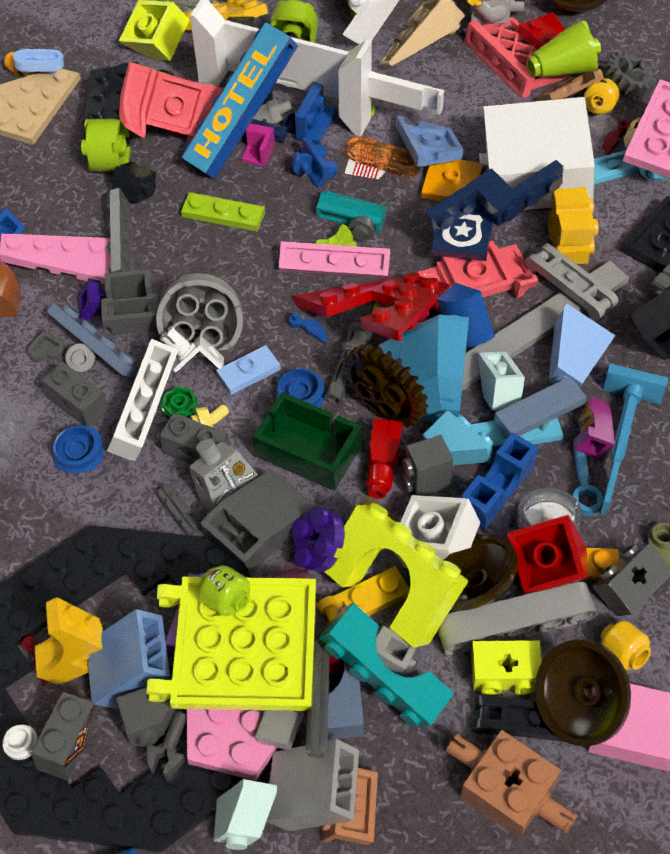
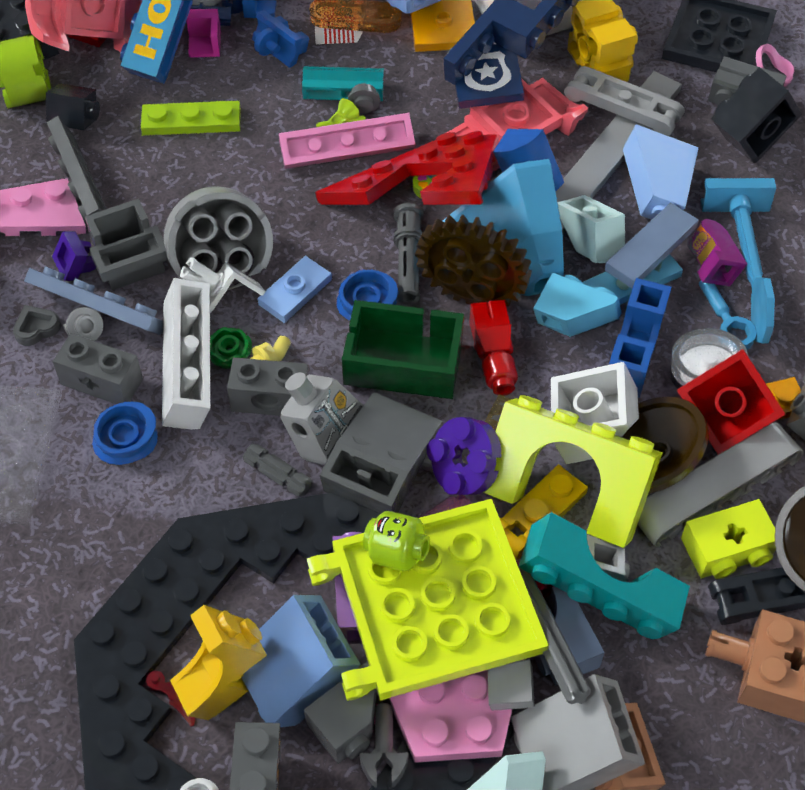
camera: 20 degrees left, 0 degrees up
blue piece [289,312,327,344] -> none
dark grey brick [402,435,453,496] -> none

